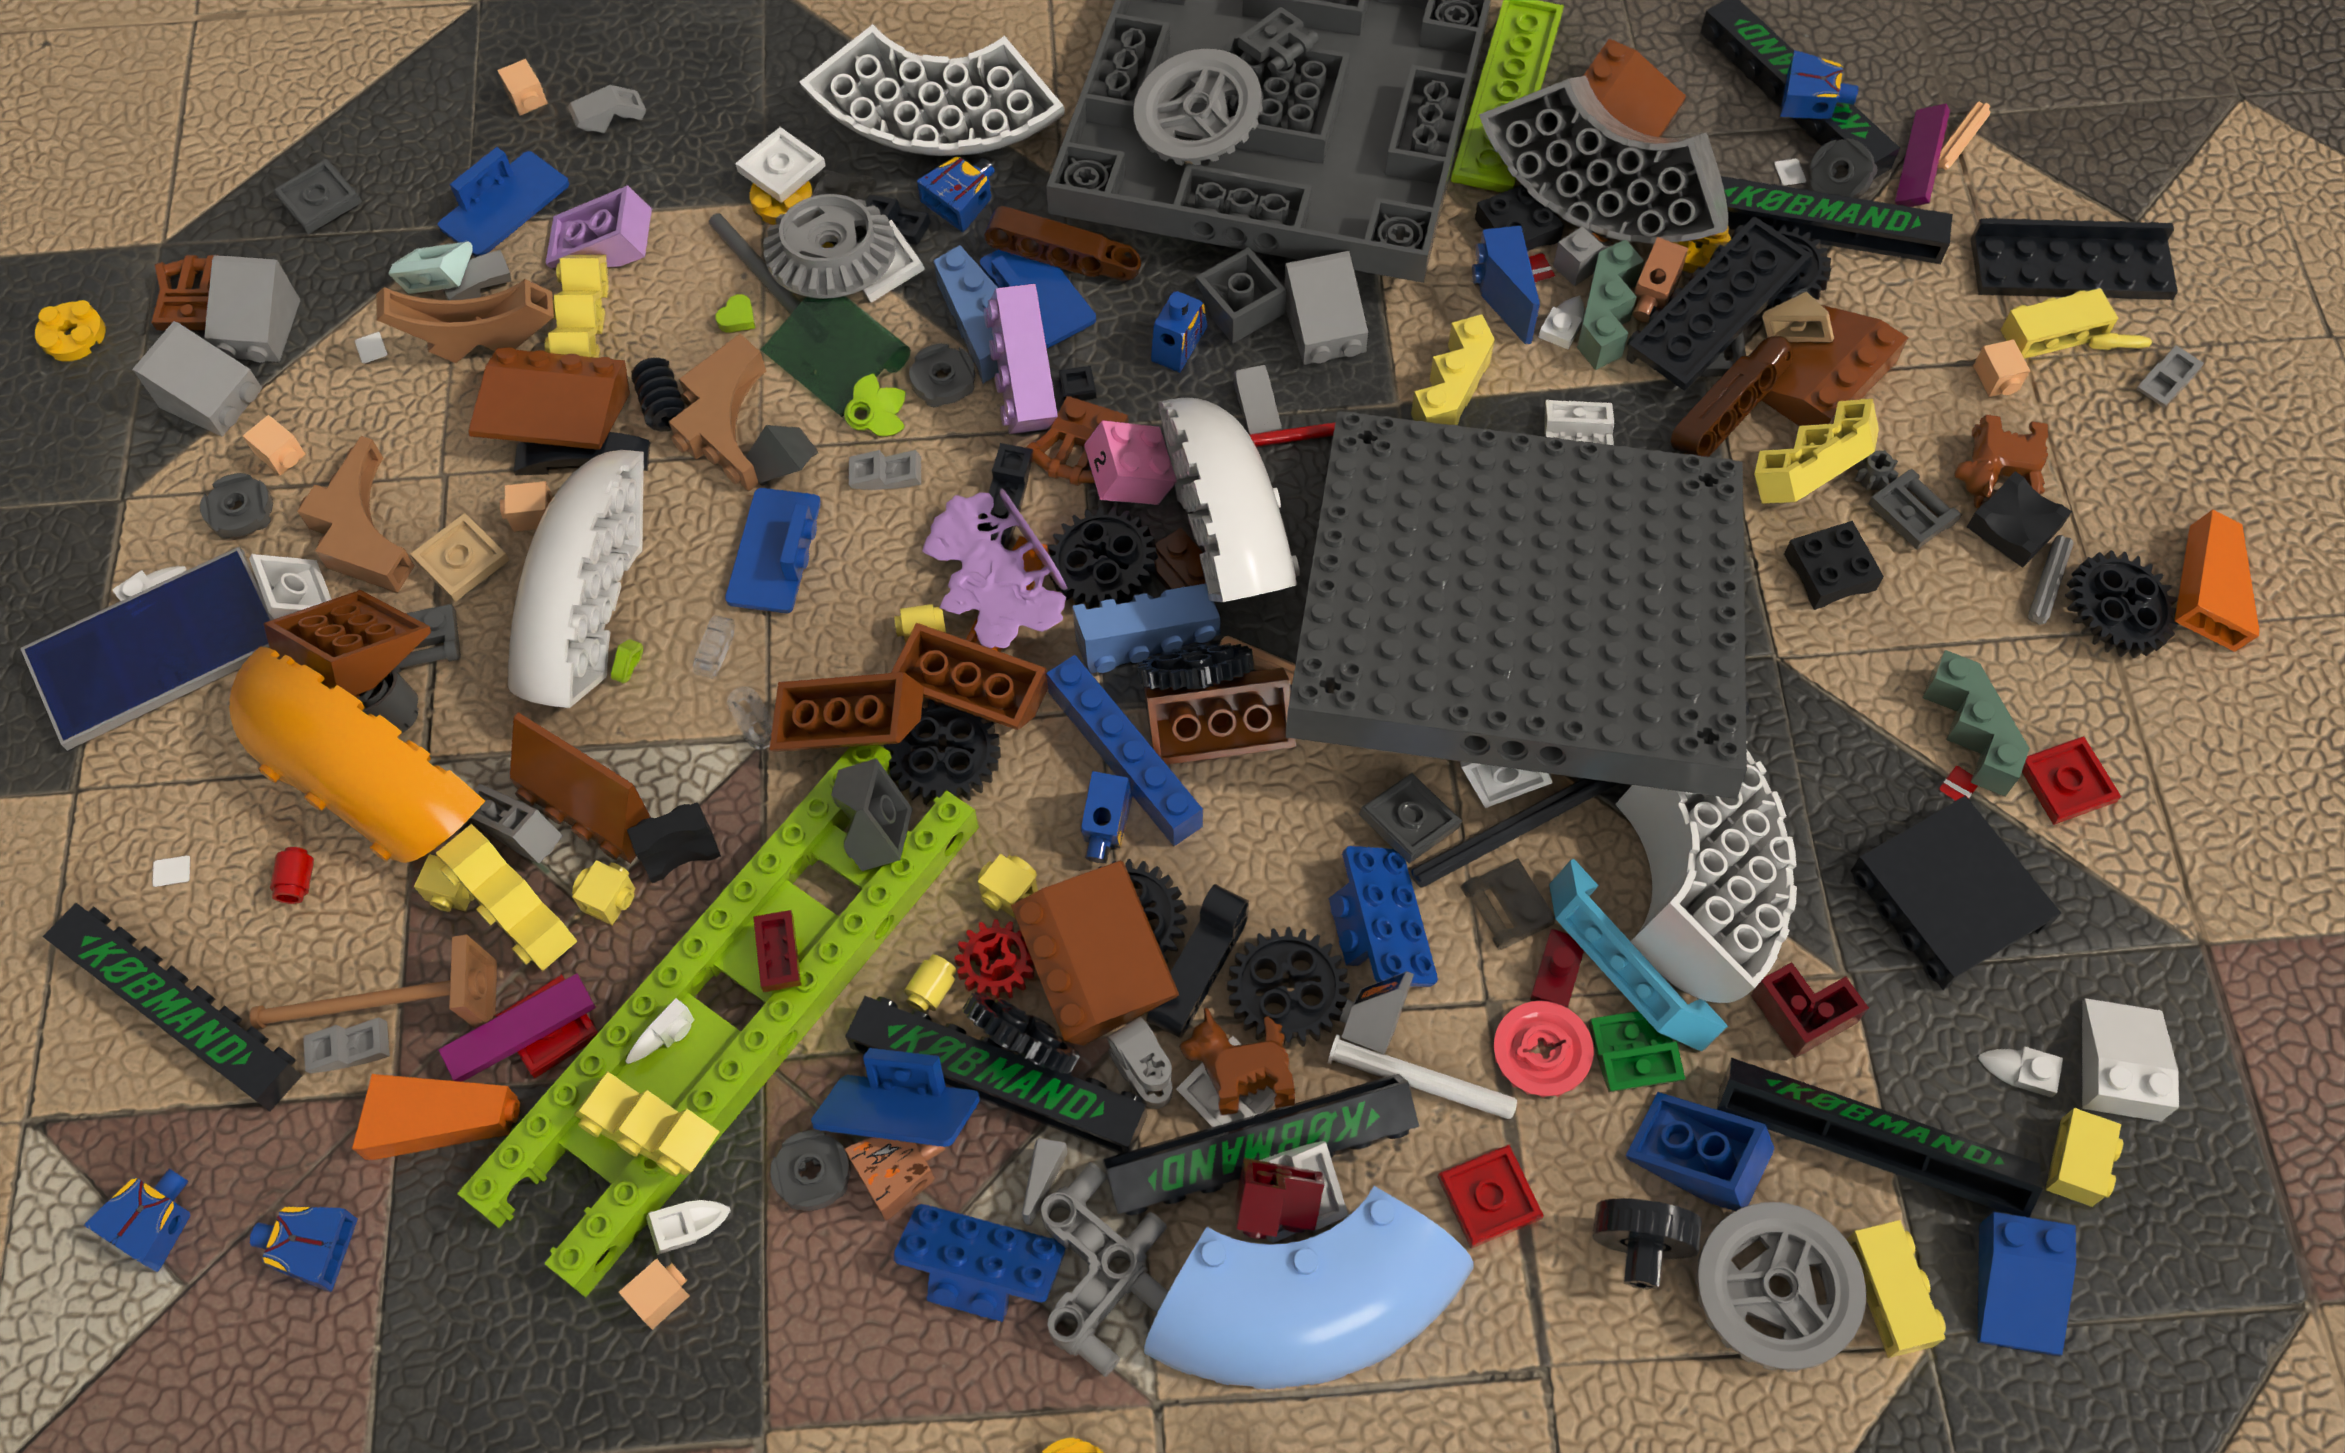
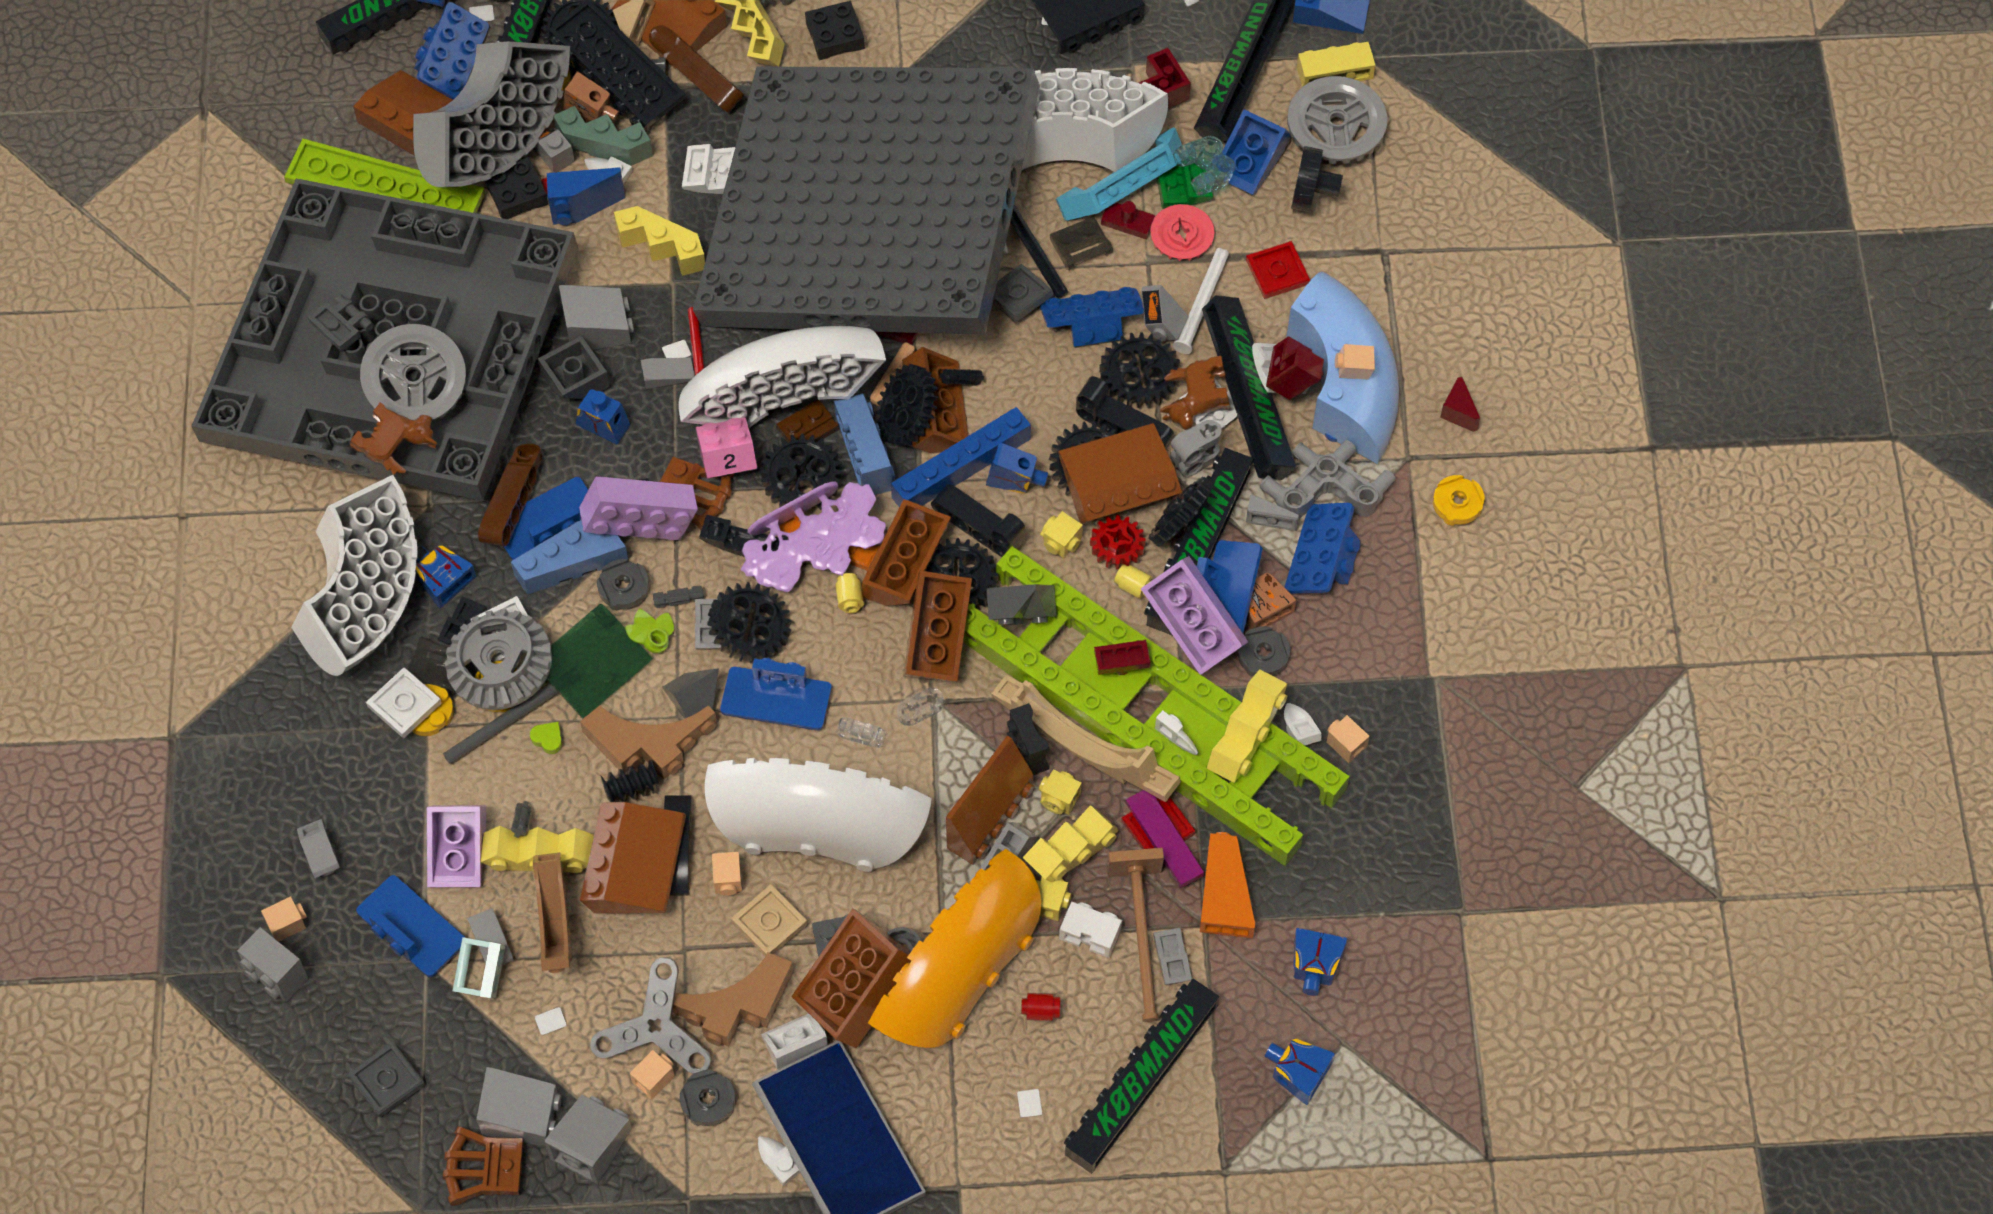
camera: 90 degrees left, 0 degrees up
none -> light grey brick [237,927,308,1002]
none -> dark orange animal [350,402,437,475]
none -> blue bracket [414,2,489,100]
none -> dark grey axle [511,801,531,838]
none -> piece [590,957,712,1074]
none -> dark grey axle [653,585,704,608]
none -> white sticker [662,340,691,358]
none -> black gear [707,582,792,663]
none -> black beam [931,484,1025,557]
none -> black axle [940,369,984,385]
none -> tan slope [991,675,1180,802]
none -> white brick [1059,901,1122,958]
none -> lavender brick [1141,556,1248,675]
none -> clear light blue piece [1173,136,1236,195]
none -> light nougat brick [1335,344,1375,380]

